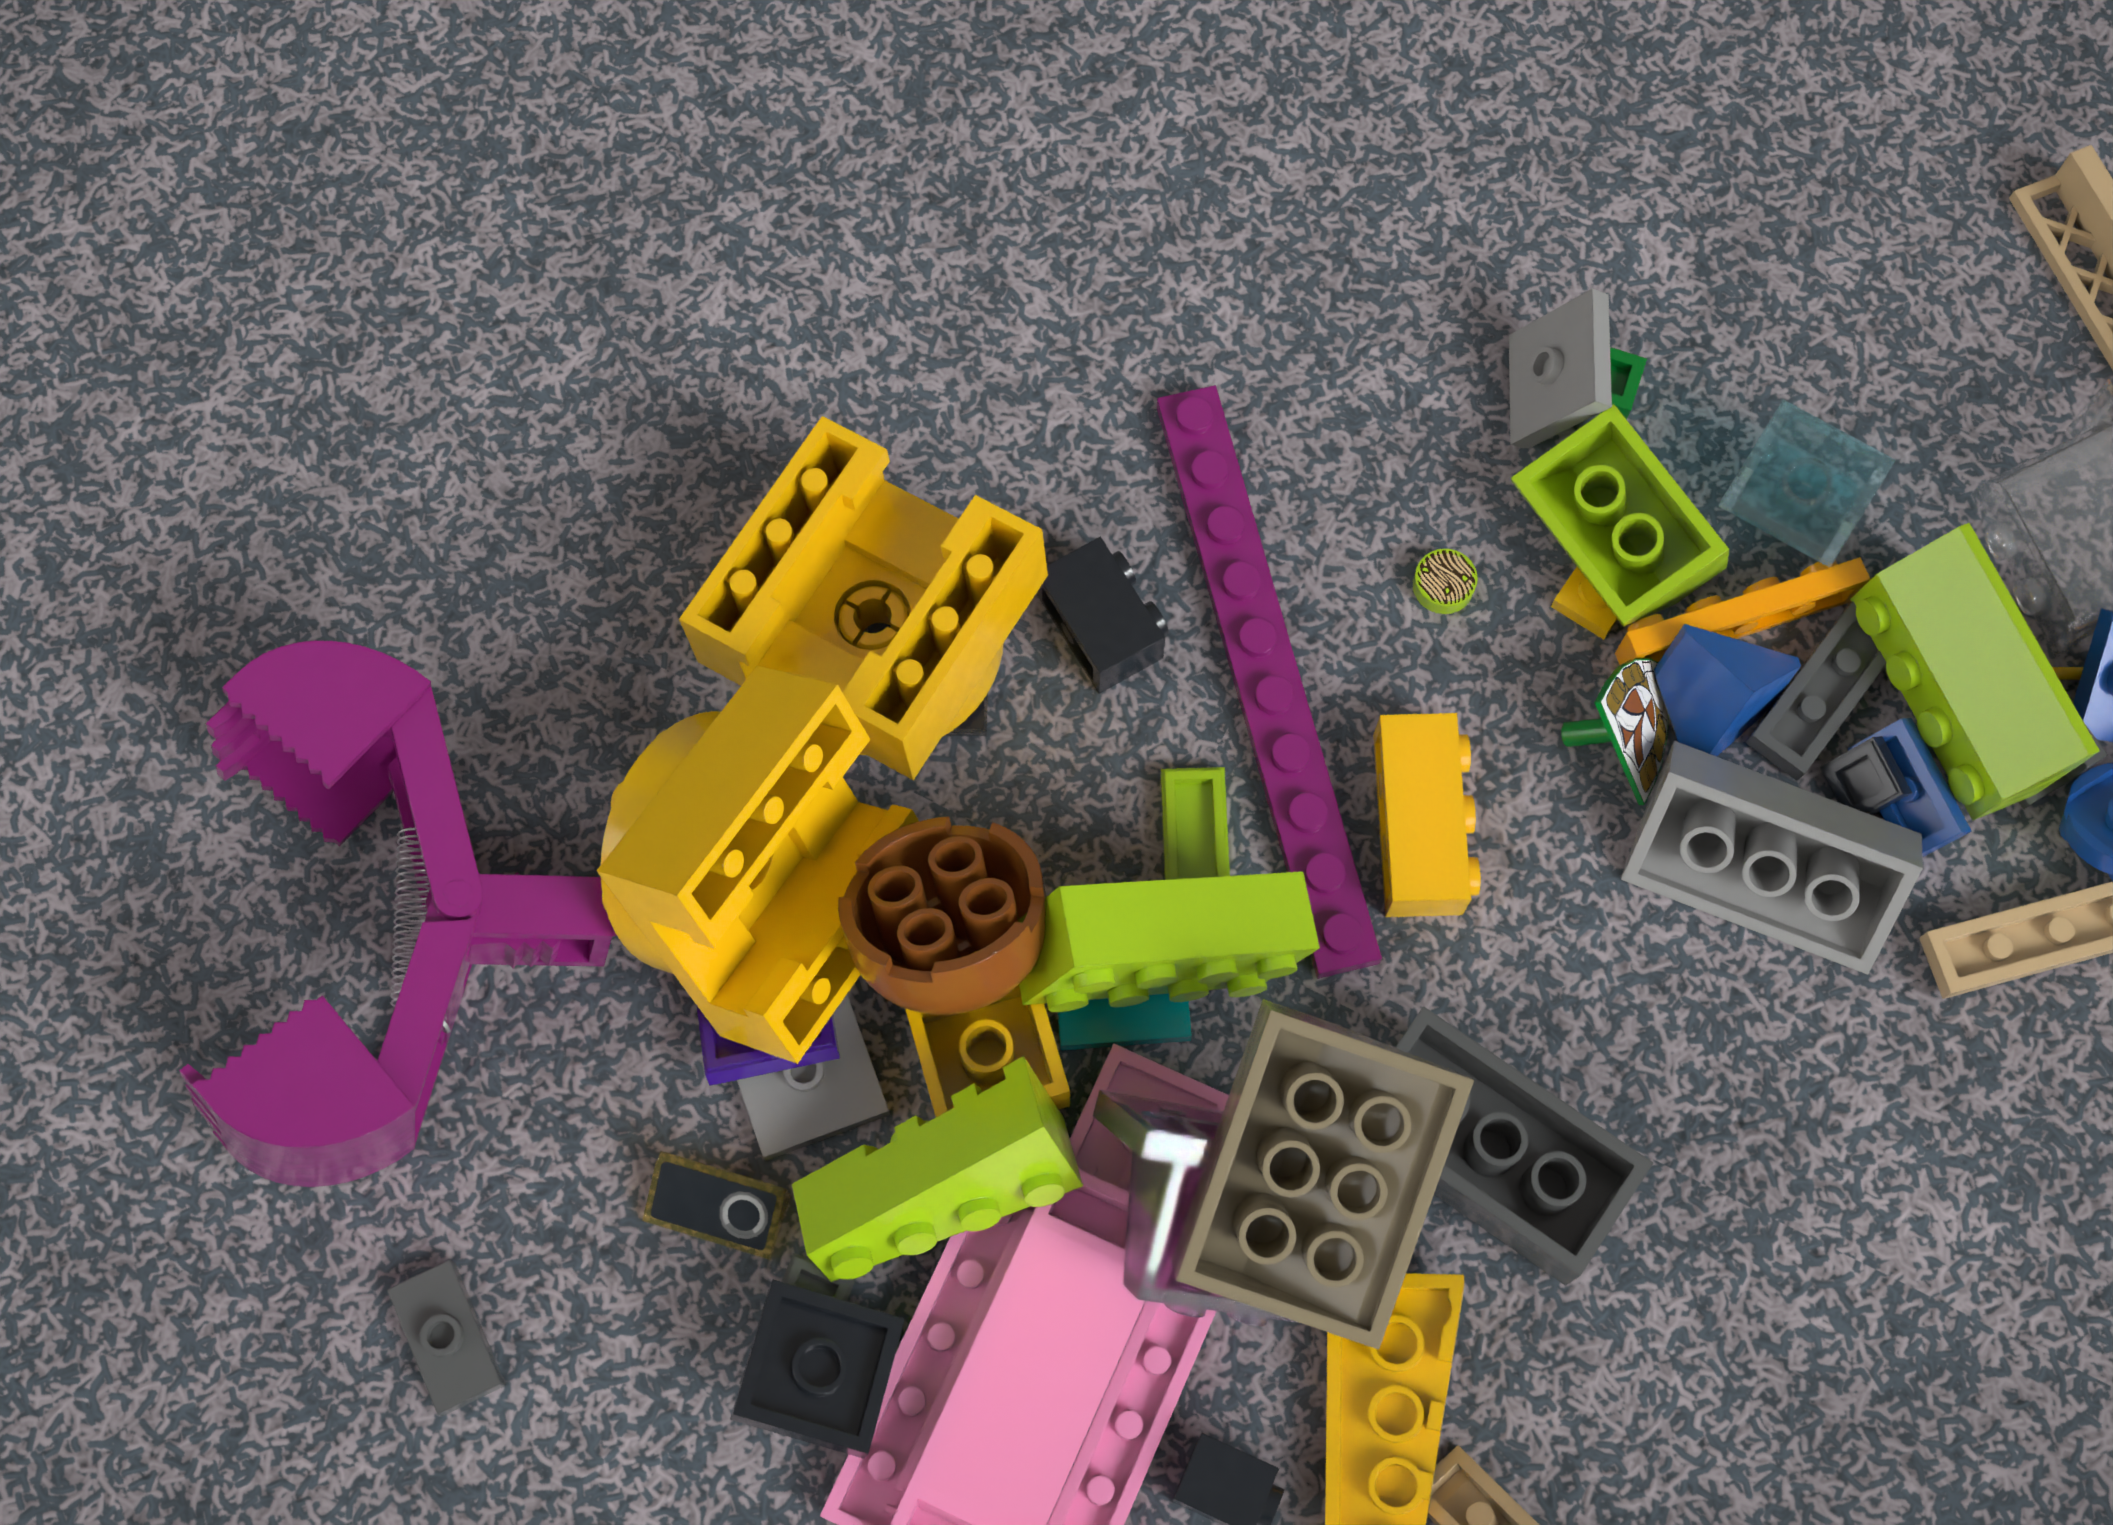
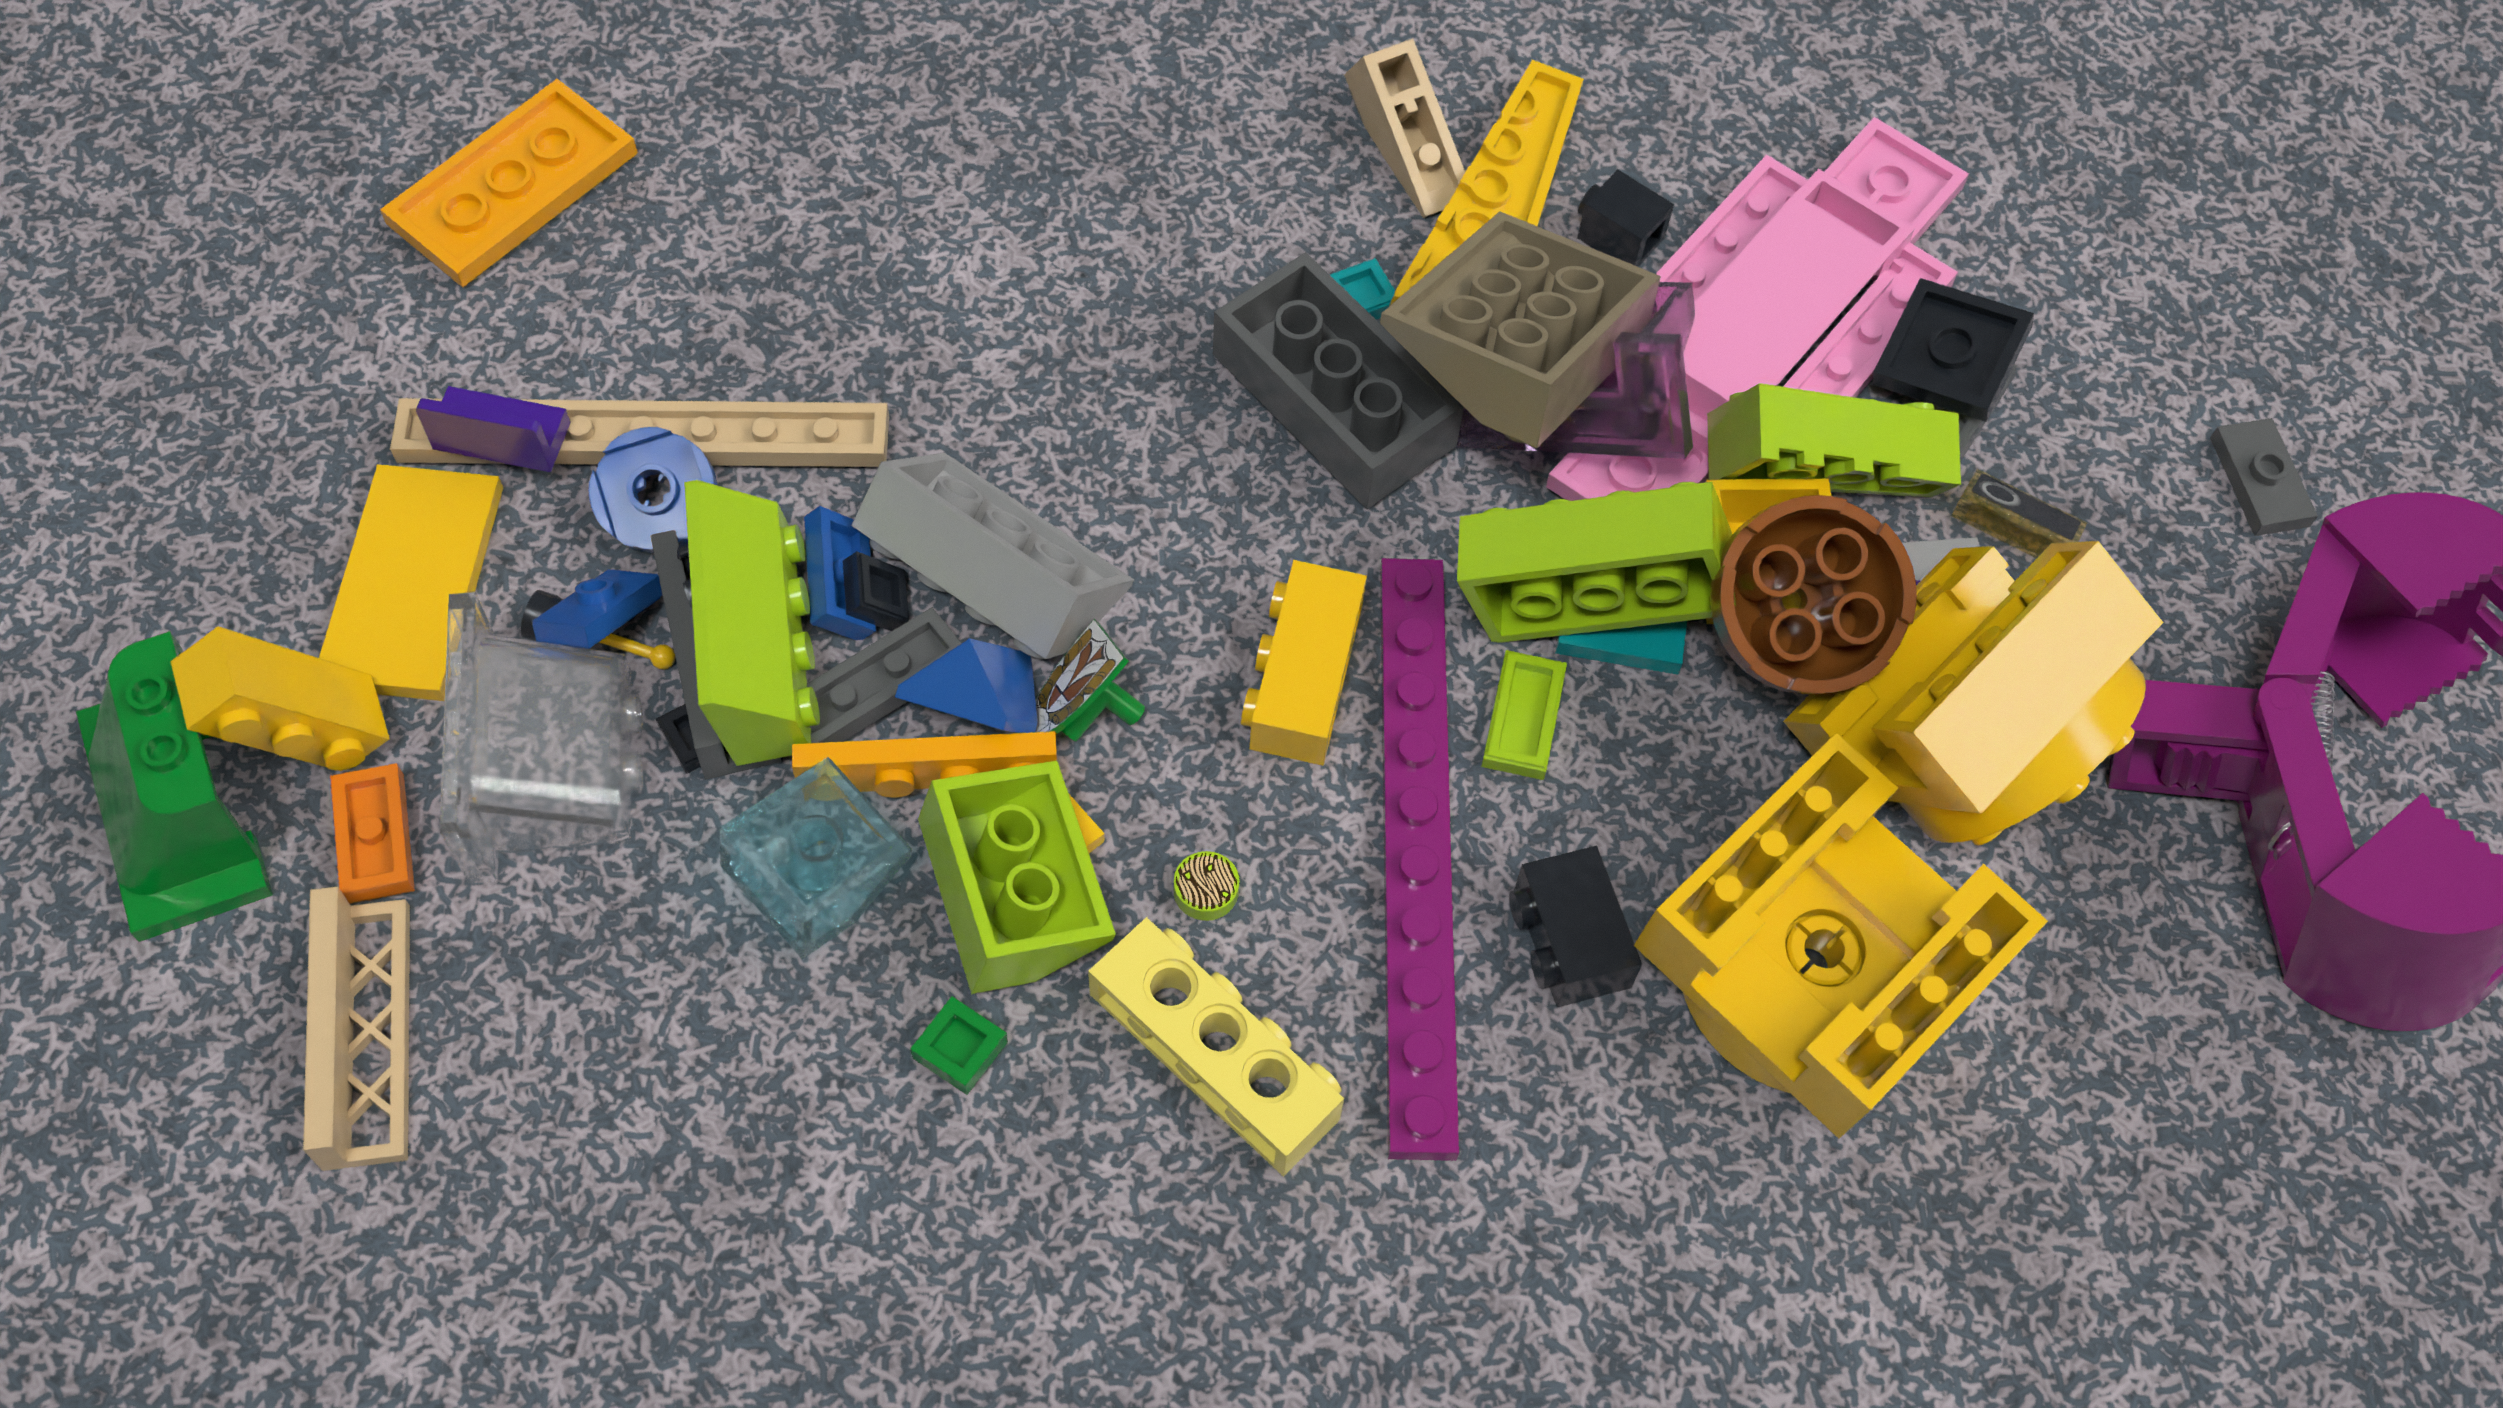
camera: 170 degrees left, 10 degrees down
light grey plate [1509,288,1612,448] -> none
none -> light yellow brick [1088,917,1344,1177]
none -> teal tile [1330,258,1395,320]

